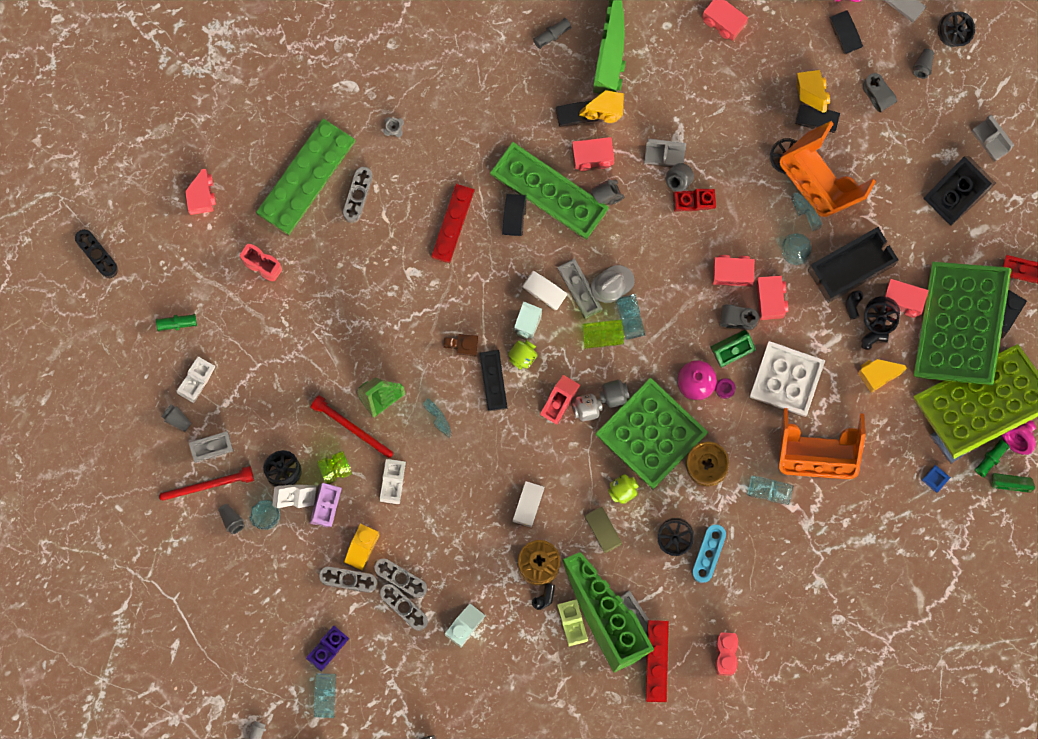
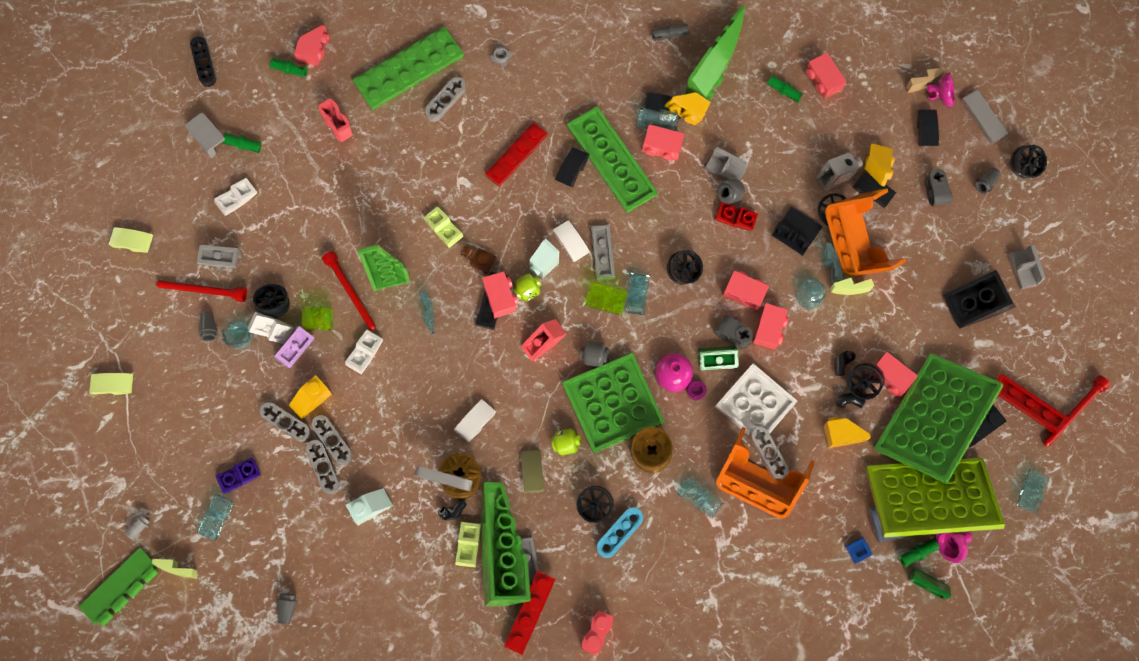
camera: 20 degrees right, 5 degrees down
dark grey cone [161,404,192,432] -> none
light grey head [572,394,603,422] -> none
light grey piece [591,265,635,303] -> none
dark grey piece [592,179,625,205] -> none
black piece [808,227,899,303] -> none
none -> yellowish green slope [89,373,133,395]
none -> yellowish green slope [108,227,153,253]
none -> light grey panel [184,113,225,158]
none -> green pin [269,57,308,78]
none -> light grey beam [414,466,473,491]
none -> yellowish green slope [423,206,463,248]
none -> coral brick [482,271,518,318]
none -> clear light blue slope [637,107,678,131]
none -> black wheel [666,250,703,285]
none -> light grey beam [749,427,789,479]
none -> green pin [767,75,804,103]
none -> black hinge [771,206,823,256]
none -> light grey torso [816,153,863,192]
none -> yellowish green slope [830,278,874,295]

